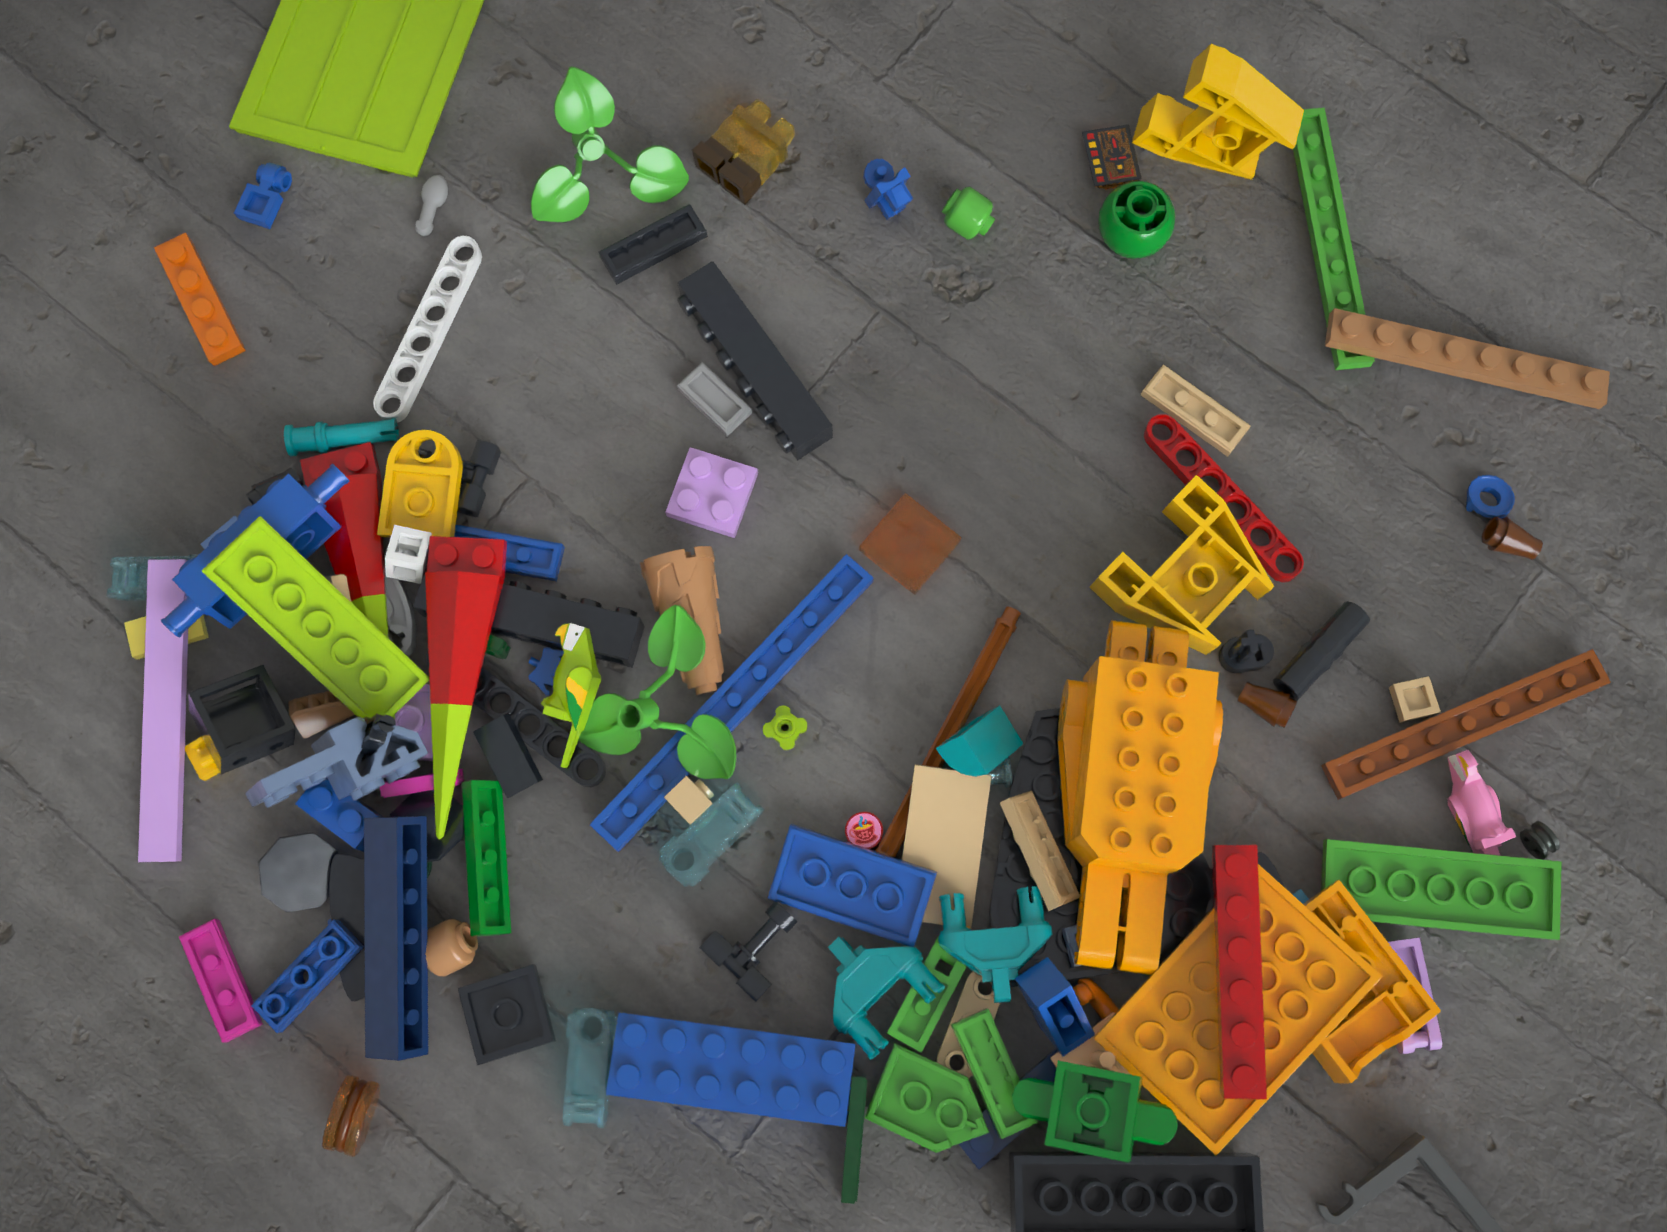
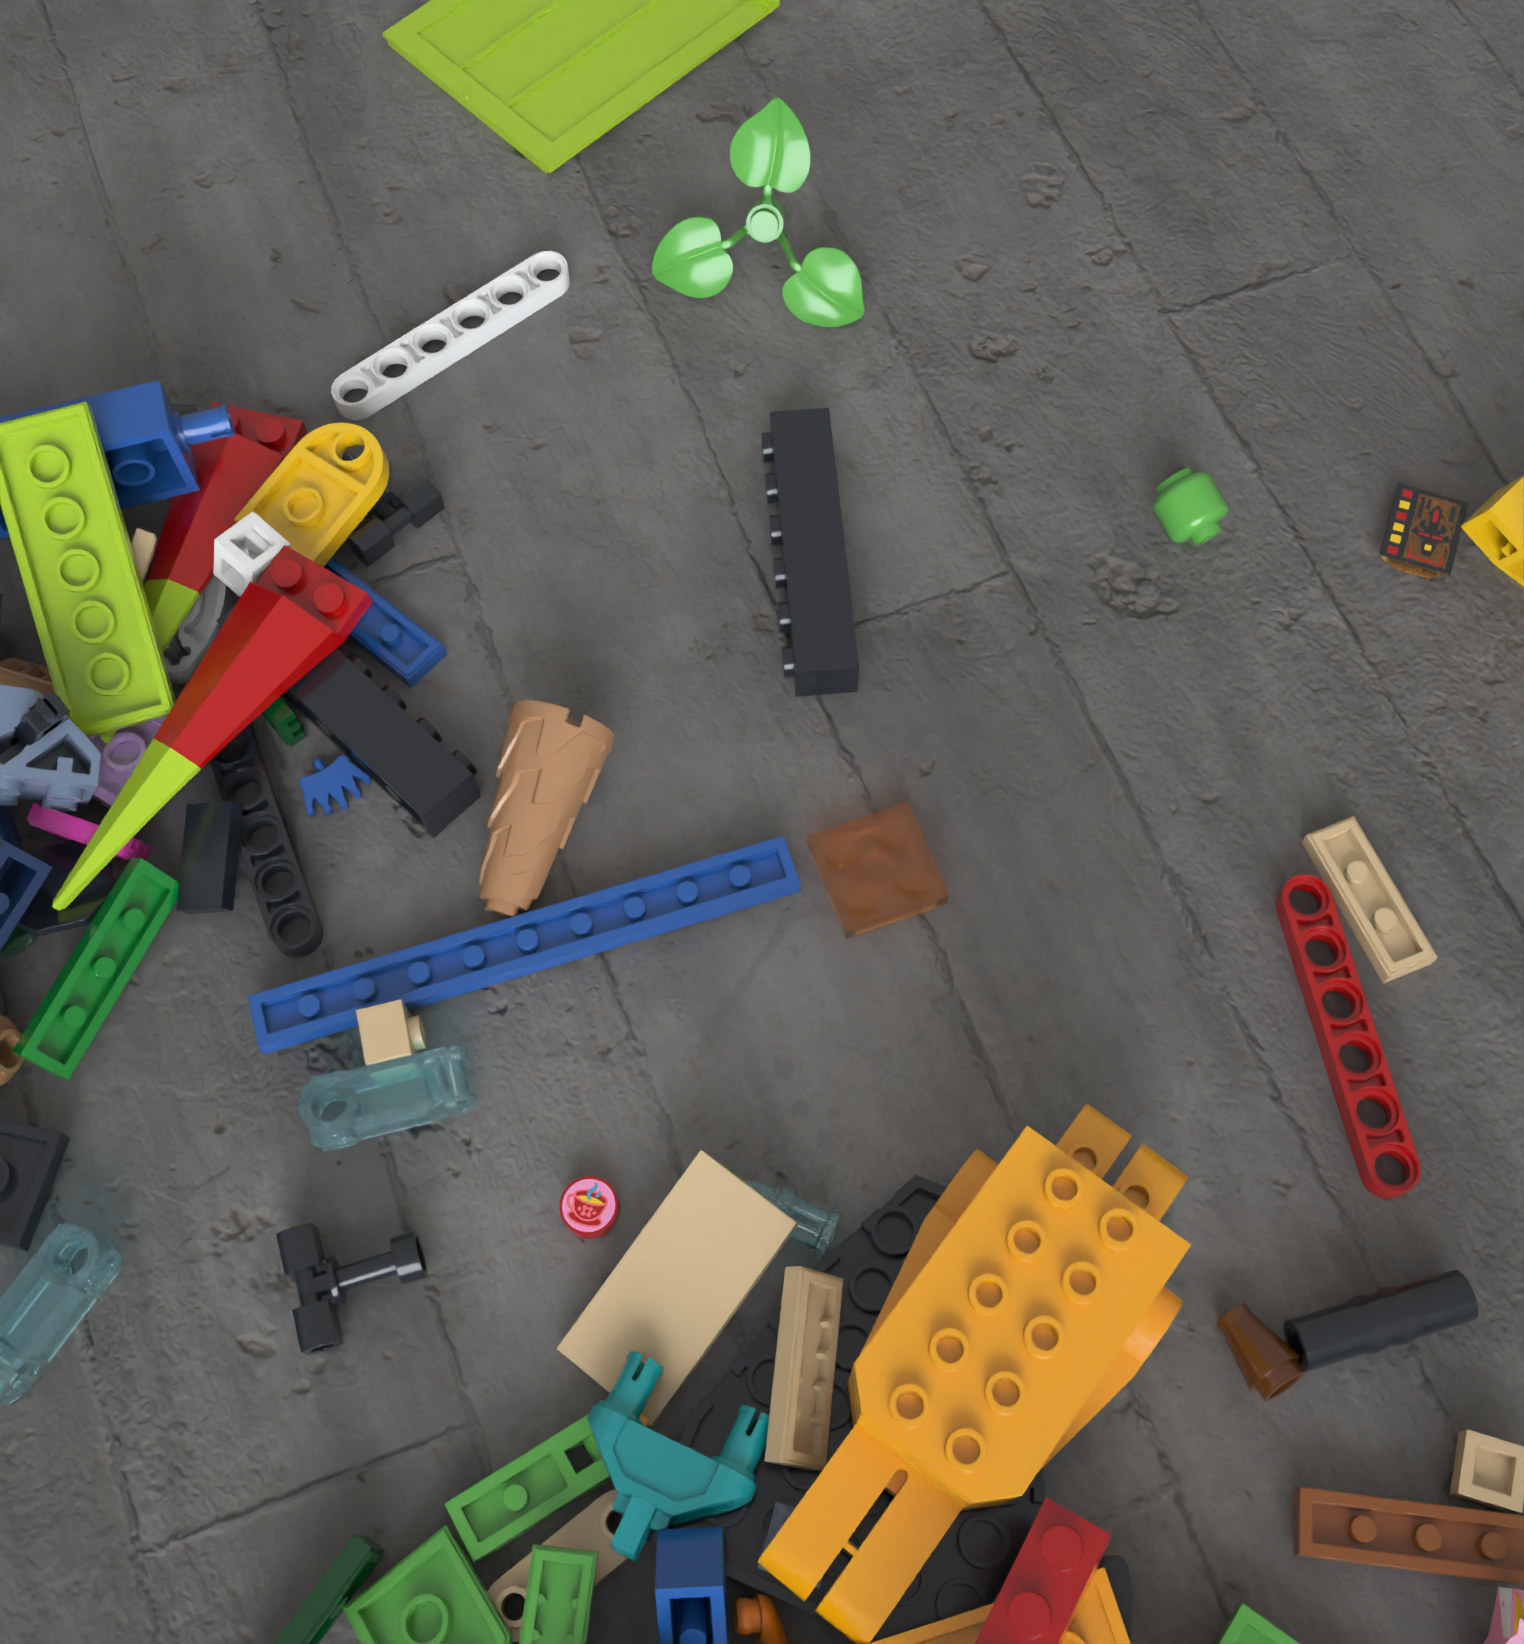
camera: 30 degrees right, 10 degrees down
orange plate [154,232,246,366] -> none
blue plate [234,162,292,229] -> none
teal pin [284,418,399,457] -> none
light grey piece [415,174,448,236] -> none
lime animal [541,623,602,768] -> none
bright green plant [579,605,736,779] -> none
black plate [598,204,708,285] -> none
blue brick [606,1013,855,1127] -> none
lavender plate [665,447,758,538] -> none
light grey tile [677,362,752,436] -> none
clear yellow hips [692,99,795,205] -> none
lime plate [763,706,807,750] -> none
blue tile [768,824,937,947] -> none
teal connector [828,936,945,1059] -> none
blue hips [863,159,913,220] -> none
dark orange piece [875,606,1021,858] -> none
teal brick [936,705,1024,777] -> none
yellow wedge [1089,475,1274,655] -> none
green wheel [1098,180,1176,259] -> none
black piece [1219,629,1274,673] -> none

